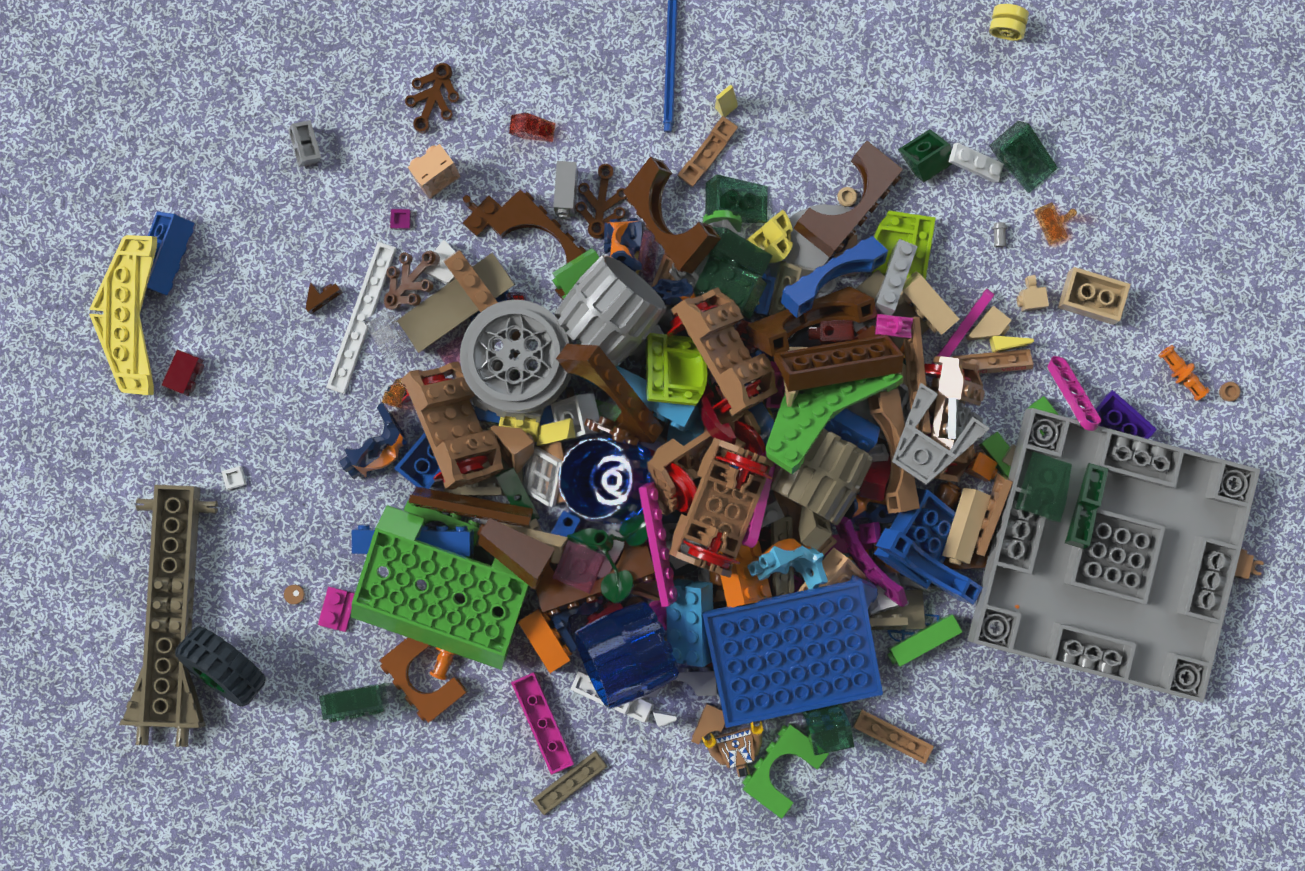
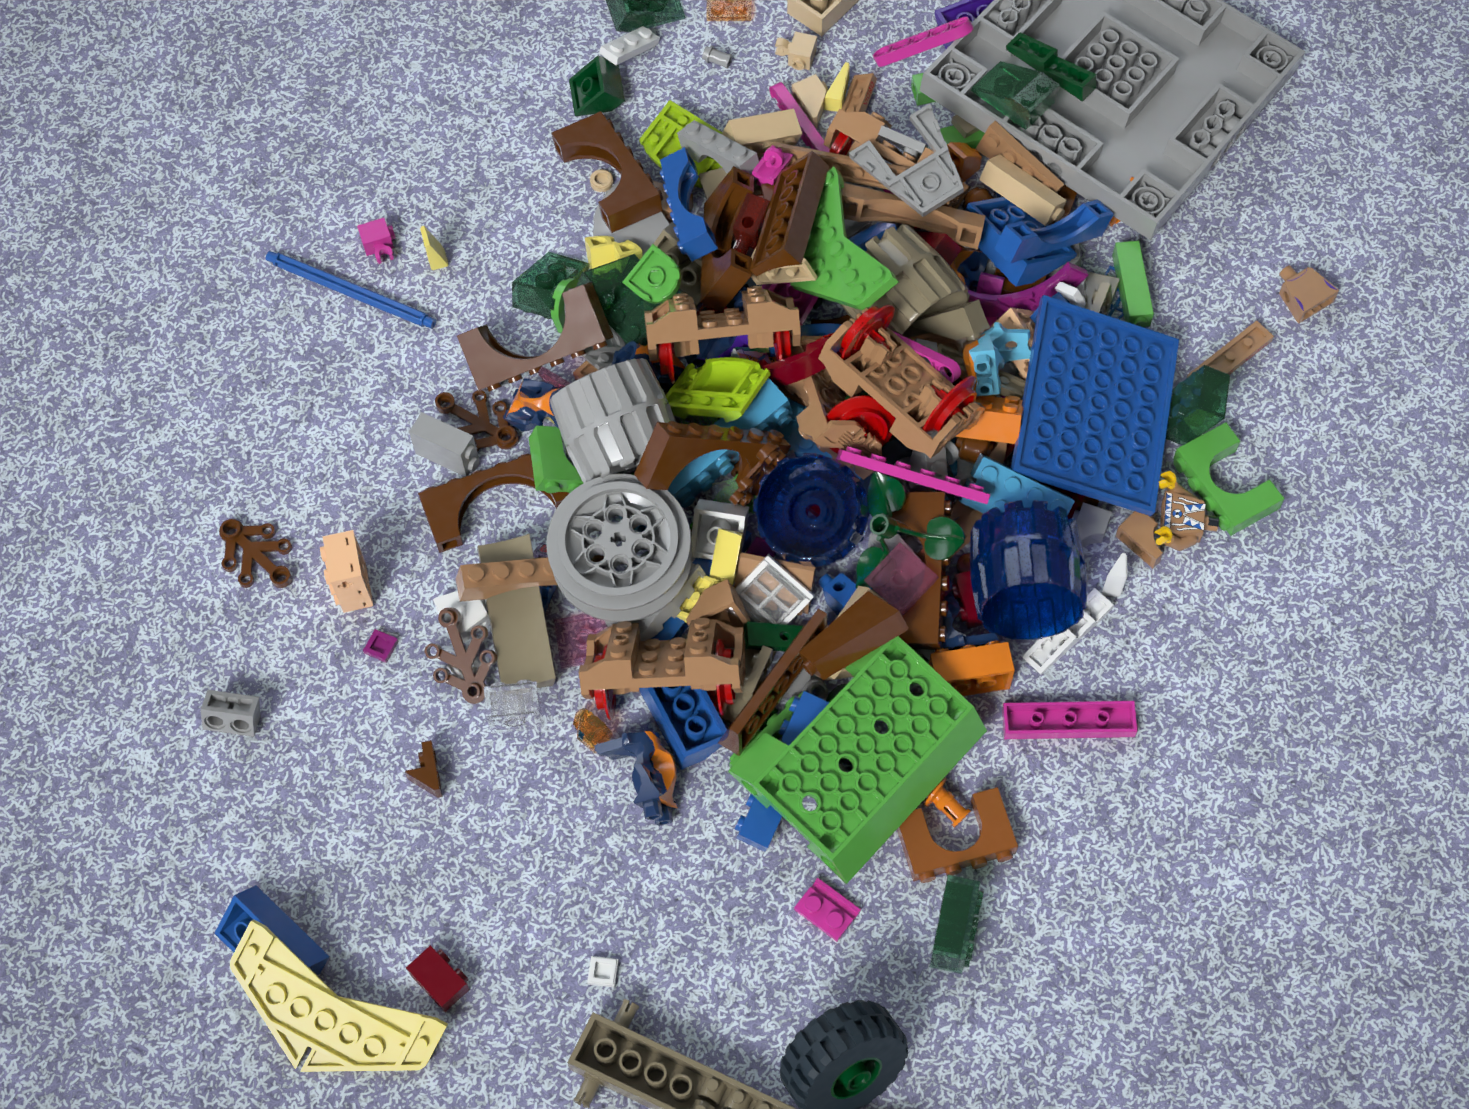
camera: 65 degrees left, 20 degrees down
medium nougat tile [284,585,305,604] -> none
white tile [326,242,397,394] -> none
reddish brown plate [463,195,502,237] -> none
clear red slope [509,112,555,142] -> none
dark tan tile [532,750,608,815] -> none
medium nougat slope [677,116,738,187] -> none
none -> dark pink brick [357,218,396,264]
none -> bright green tile [622,244,681,304]
none -> white tile [1055,282,1086,308]
none -> medium nougat torso [1279,265,1339,324]

